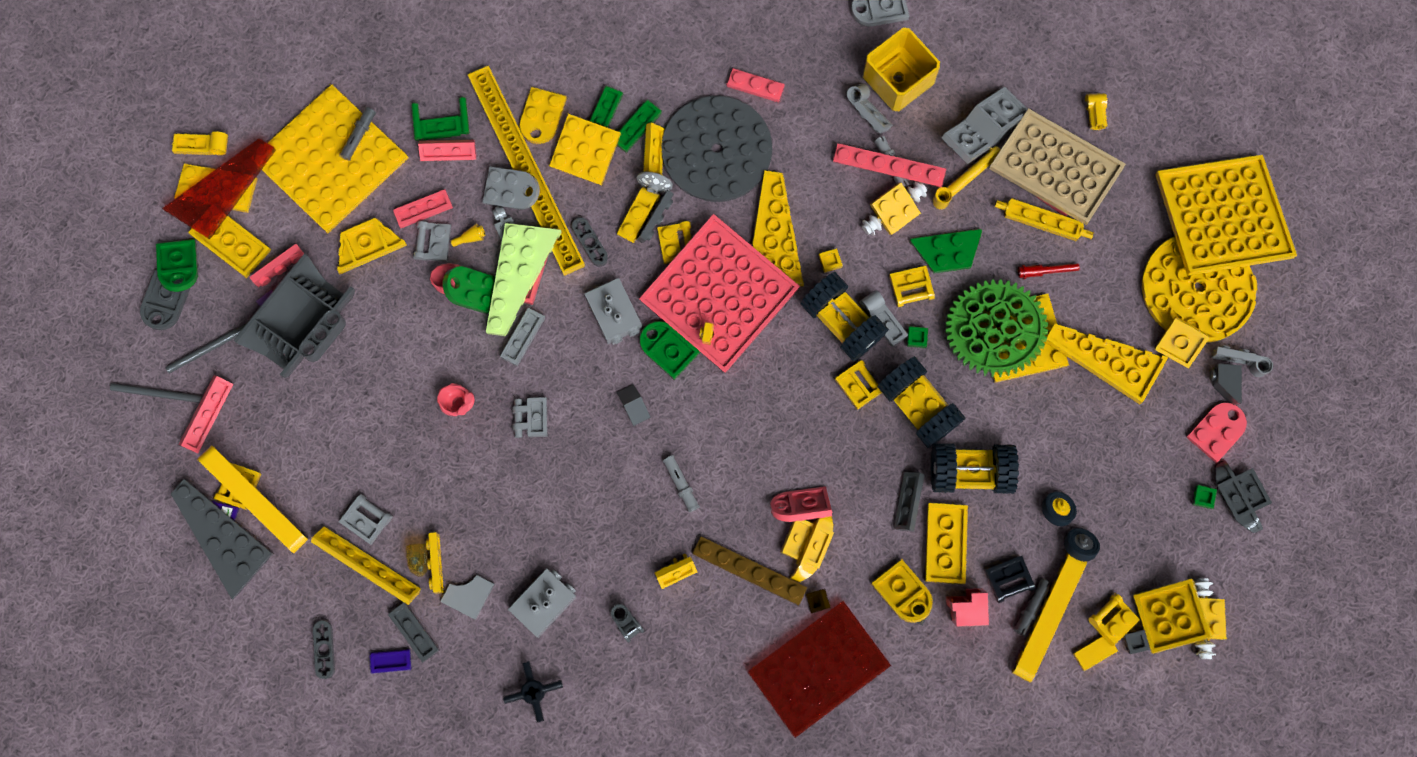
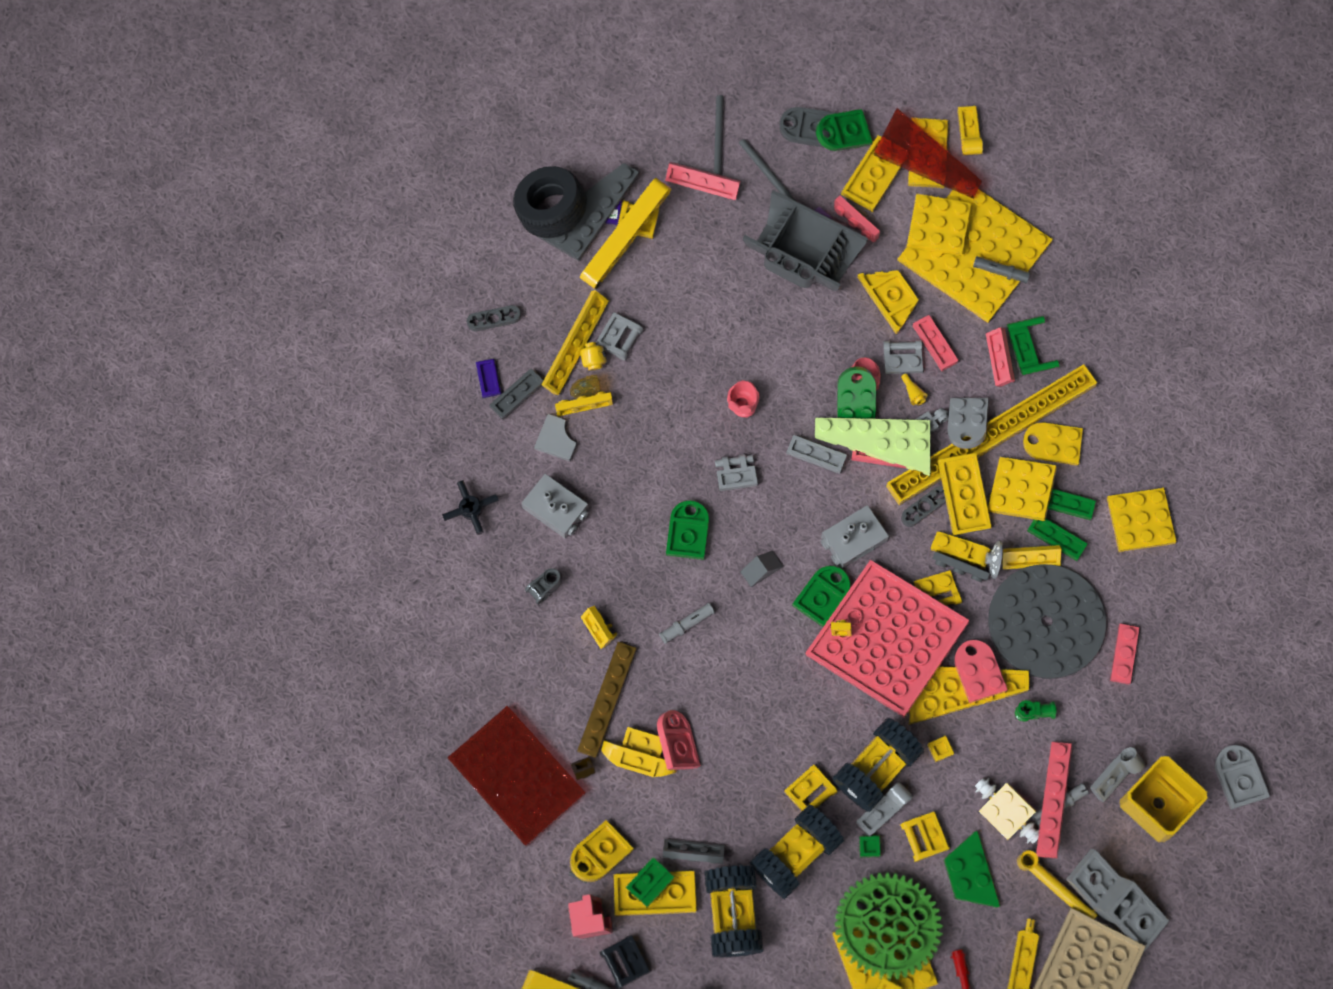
camera: 85 degrees right, 5 degrees down
none -> black tyre [513,166,587,238]
none -> yellow head [580,342,606,371]
none -> green plate [626,857,675,908]
none -> green plate [666,501,709,560]
none -> yellow plate [907,194,971,256]
none -> yellow plate [938,453,991,536]
none -> coral plate [954,640,1007,704]
none -> green connector [1015,700,1056,722]
none -> yellow plate [1107,488,1176,552]

